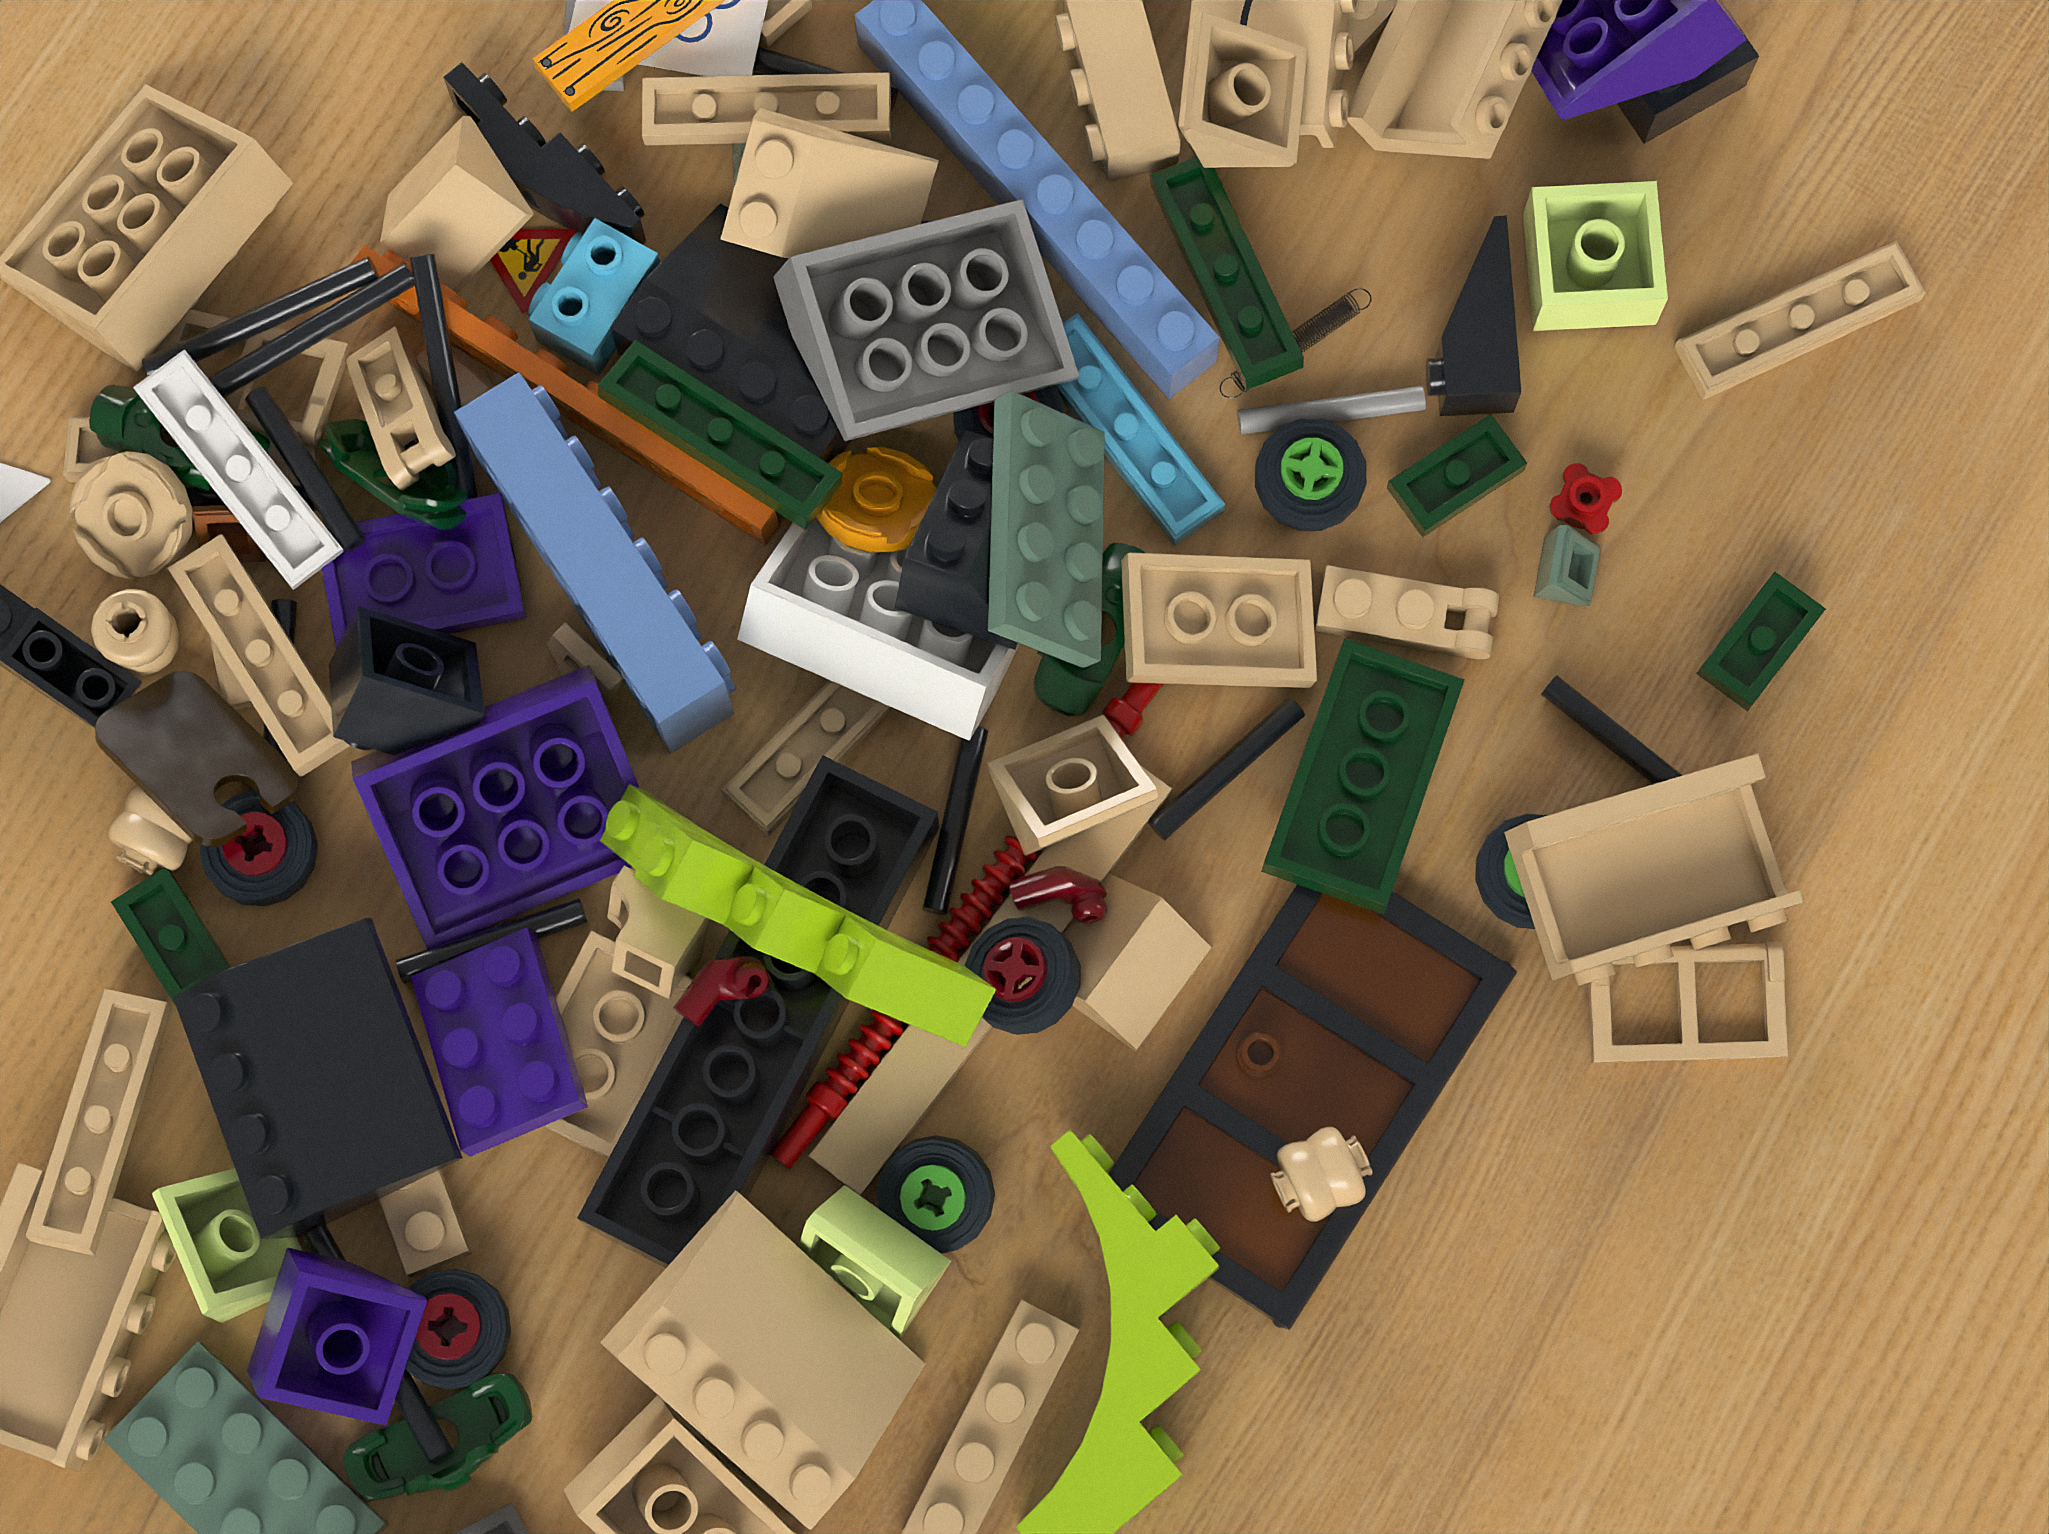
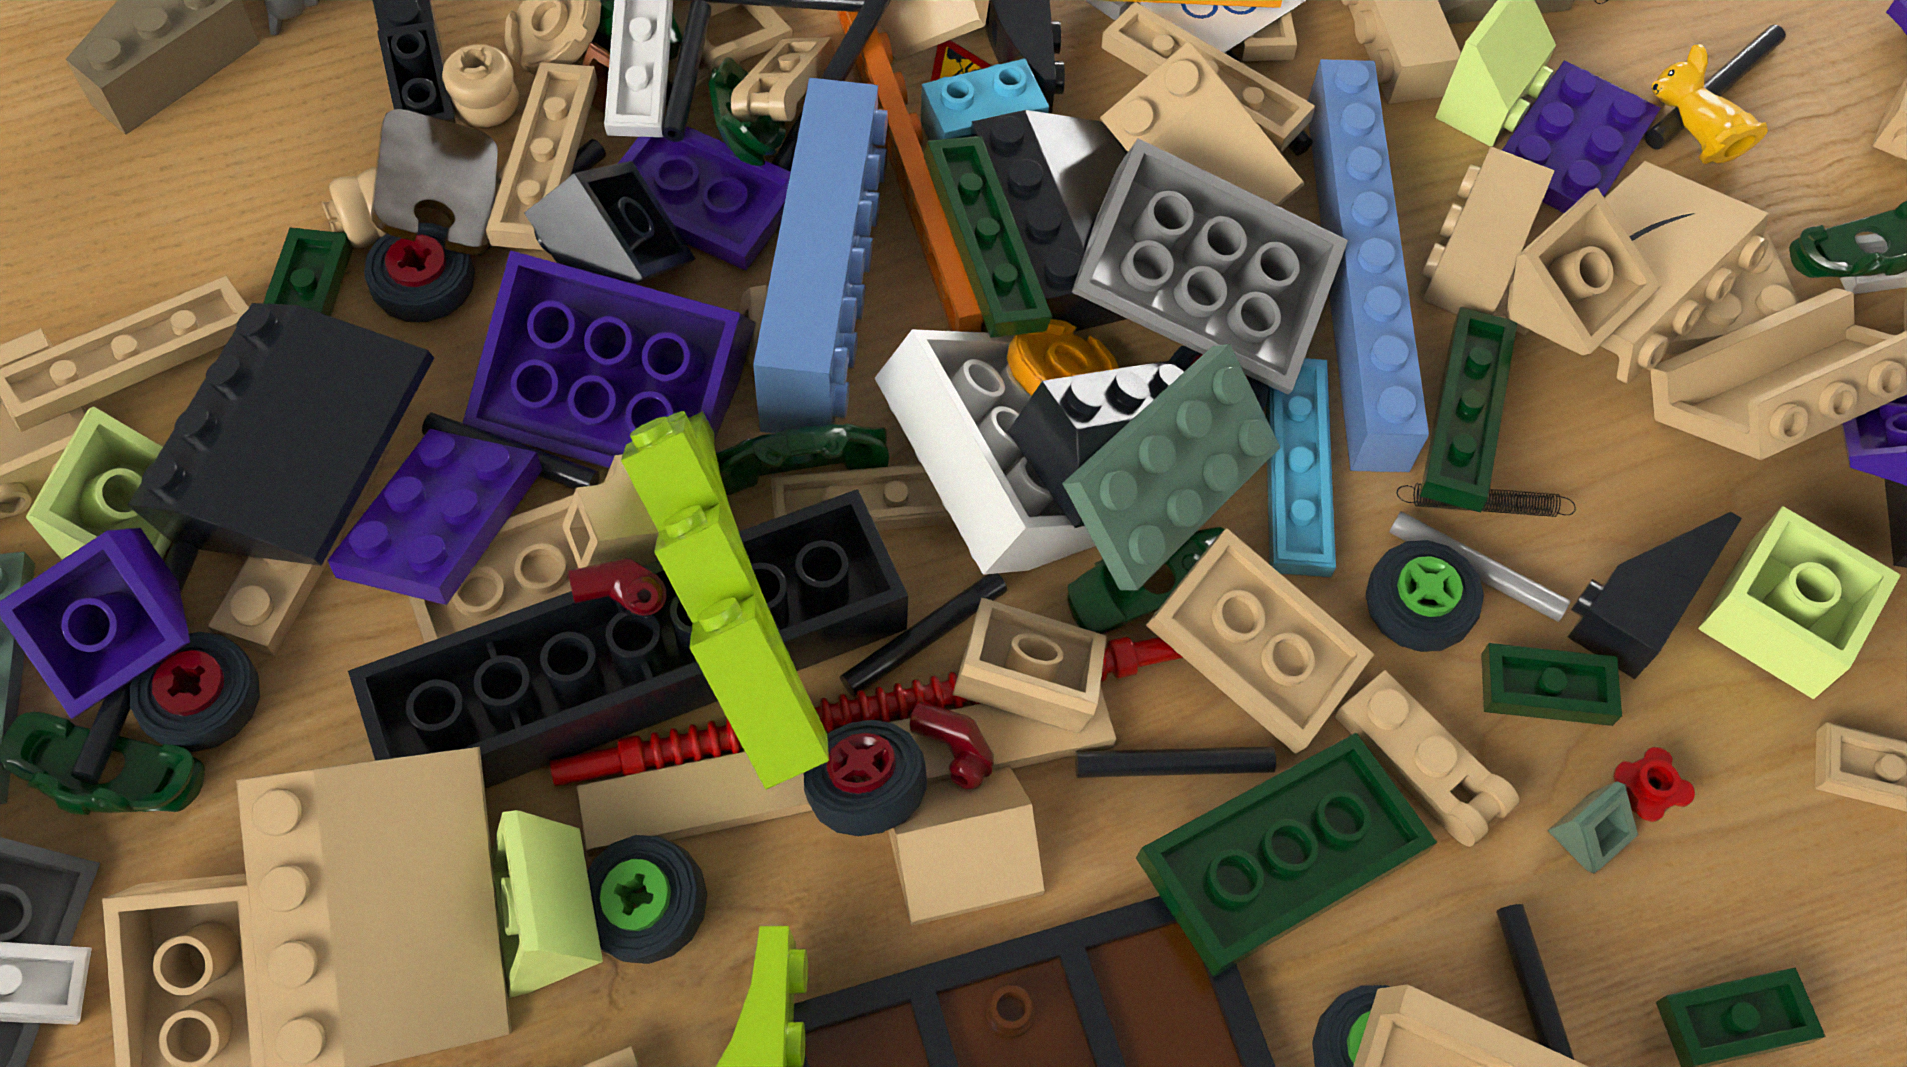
camera: 35 degrees right, 15 degrees down
none -> dark green piece [716,424,890,495]

